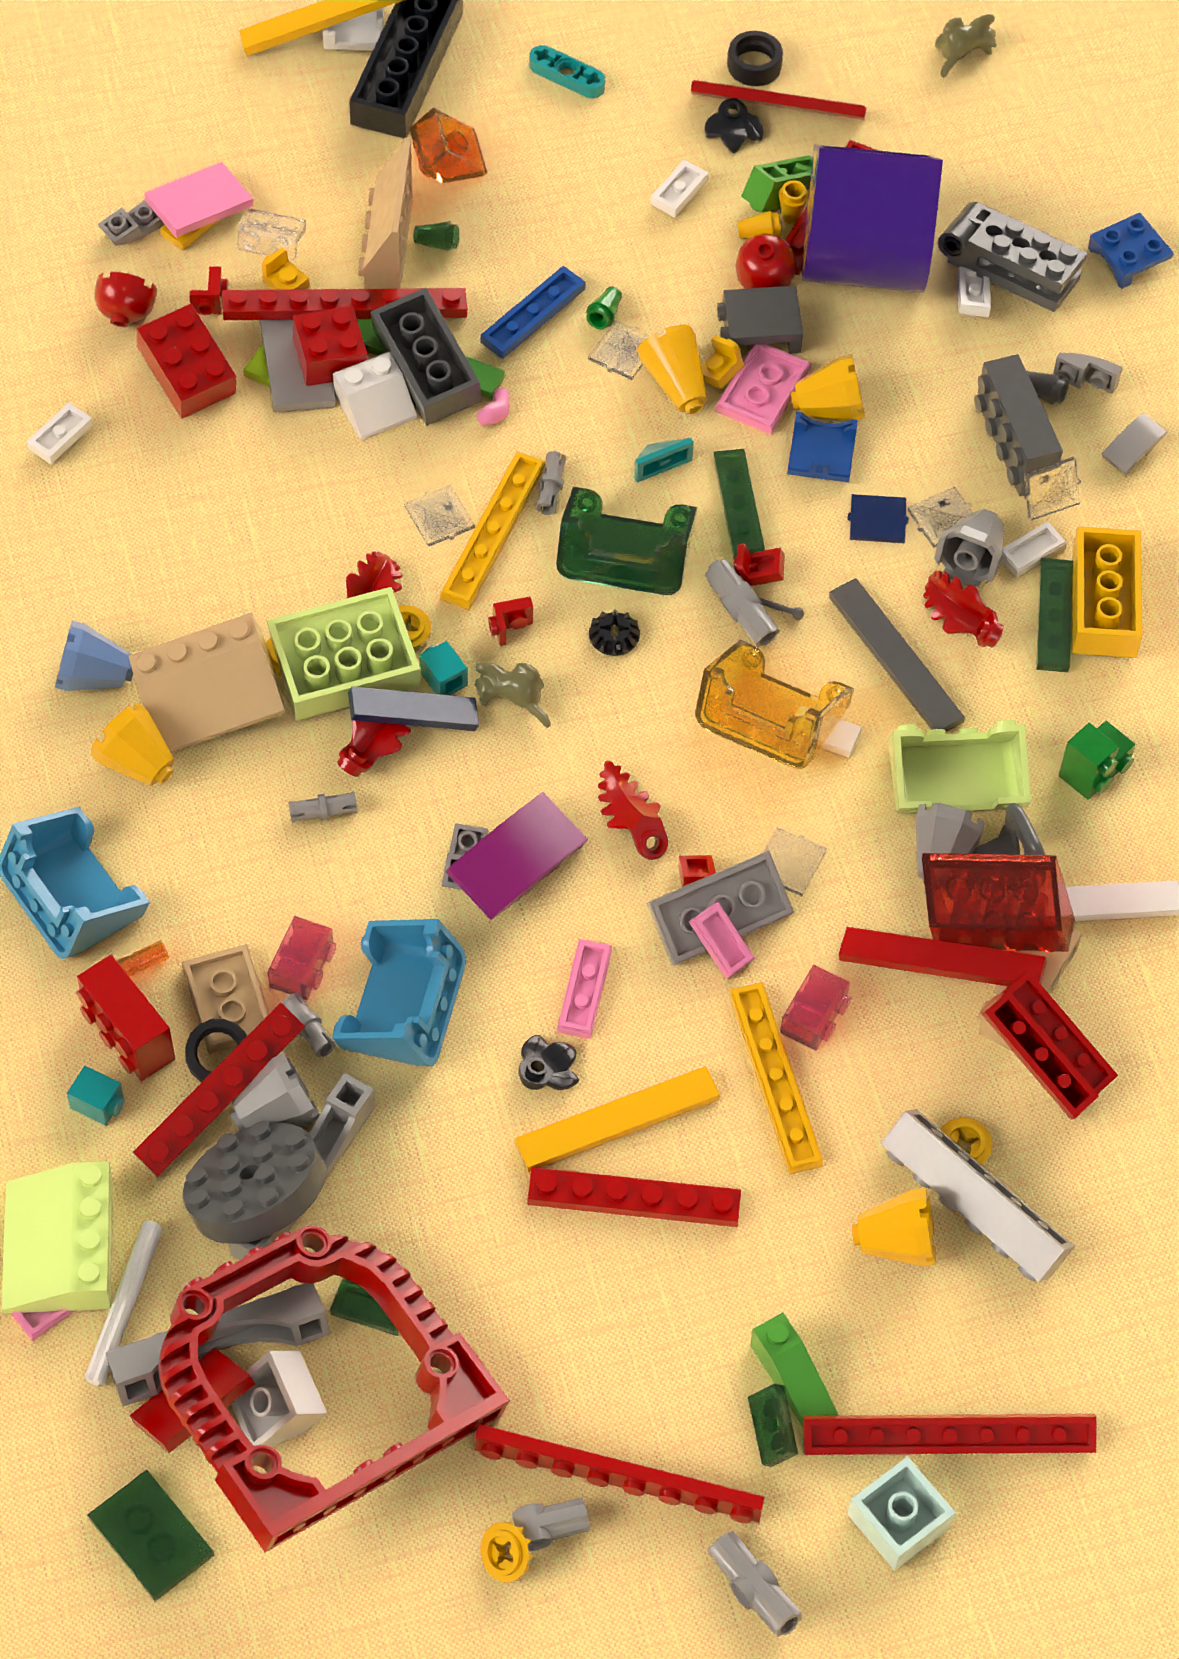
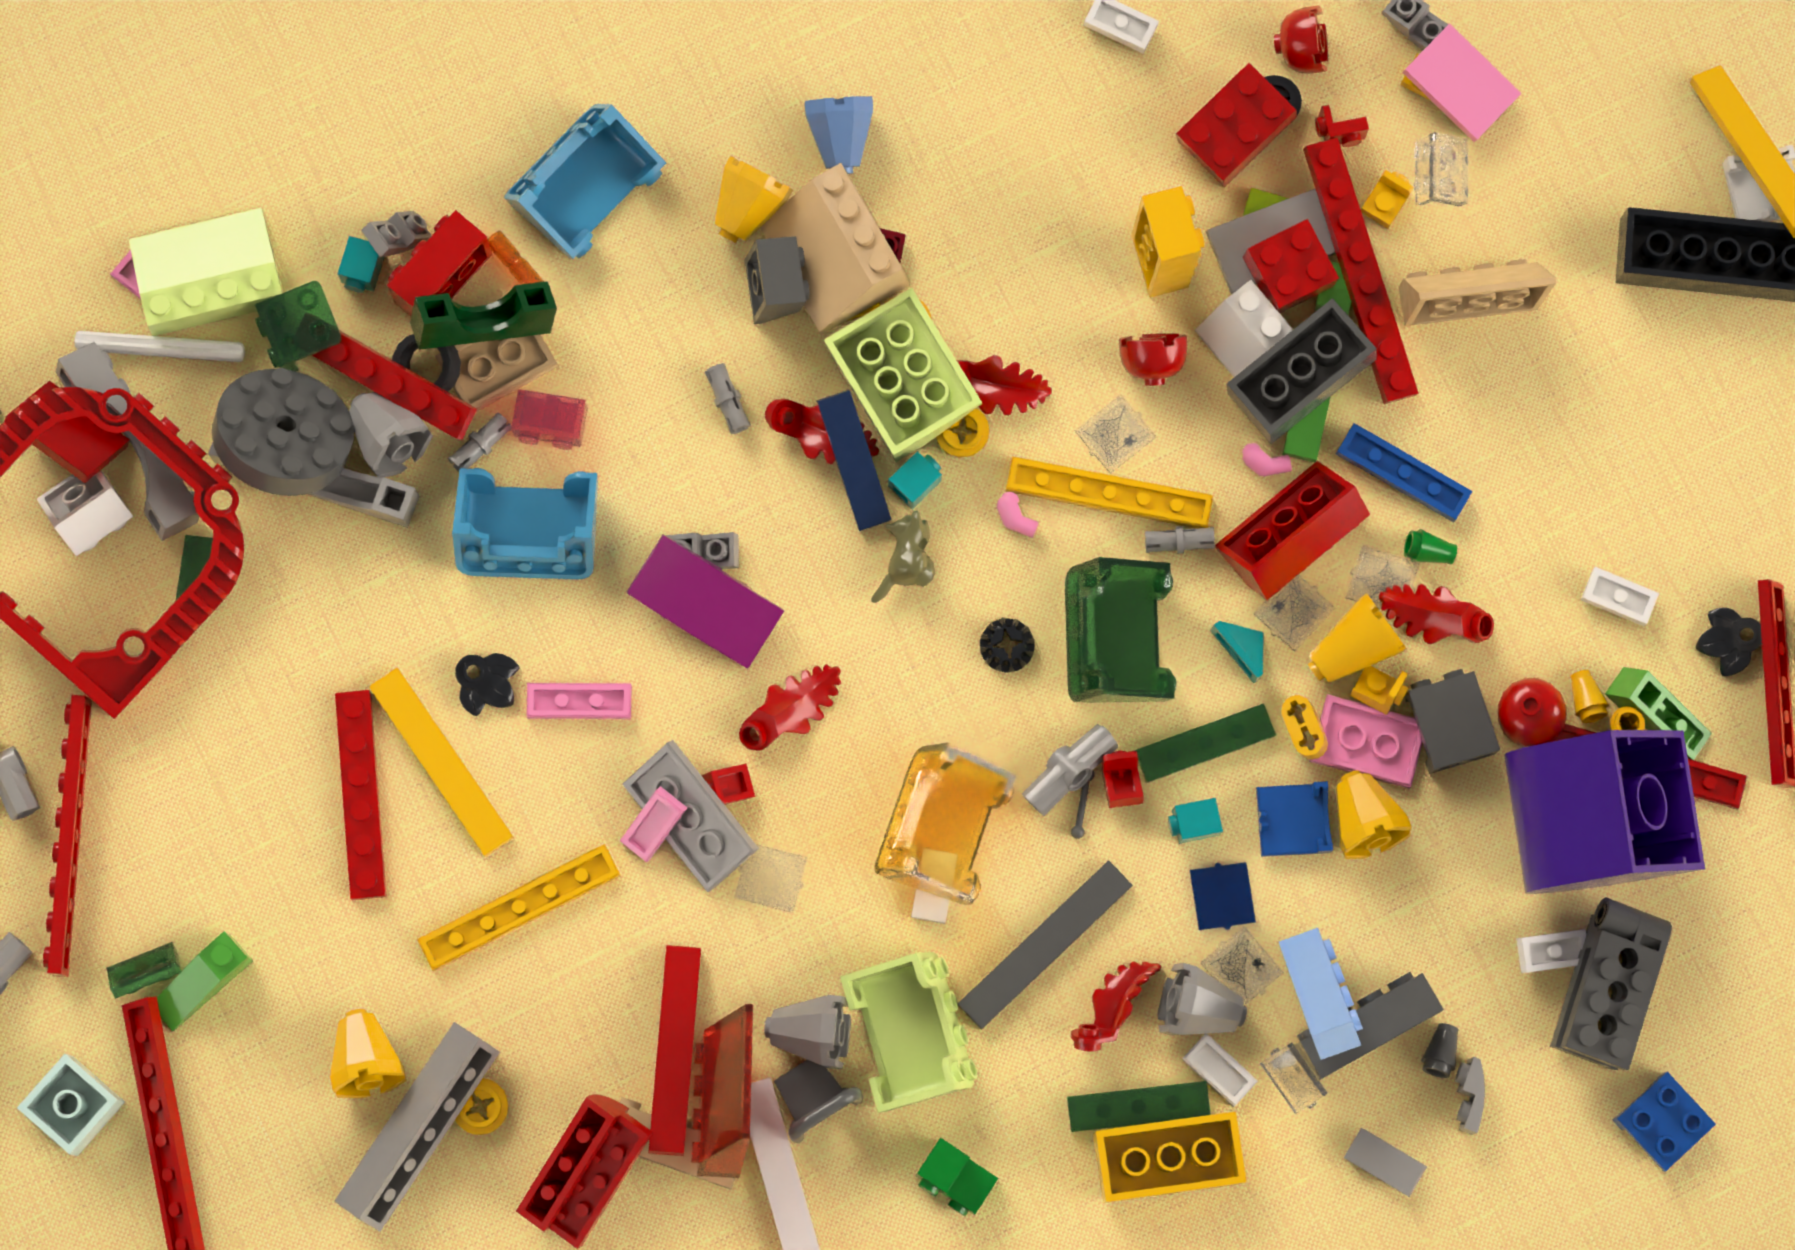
camera: 75 degrees right, 20 degrees up
clear orange slope [409,107,488,183] -> none
clear green cone [413,221,460,251] -> none
red bracket [488,596,533,646] -> none
teal beam [529,45,605,98] -> none
clear pink brick [780,964,852,1051] -> none
none -> clear green bracket [255,281,342,371]
none -> light grey slope [361,211,432,257]
none -> dark green arch [410,281,557,350]
none -> dark grey slope [745,236,810,324]
none -> bright pink arm [997,492,1039,538]
none -> red cylinder [1119,333,1187,386]
none -> yellow brick [1131,186,1205,298]
none -> teal brick [1168,798,1223,844]
none -> red slope [1215,461,1371,600]
none -> clear piece [1253,574,1335,652]
none -> light blue brick [1279,928,1363,1060]
none -> yellow beam [1281,695,1328,760]
none -> red plant [1379,584,1494,644]

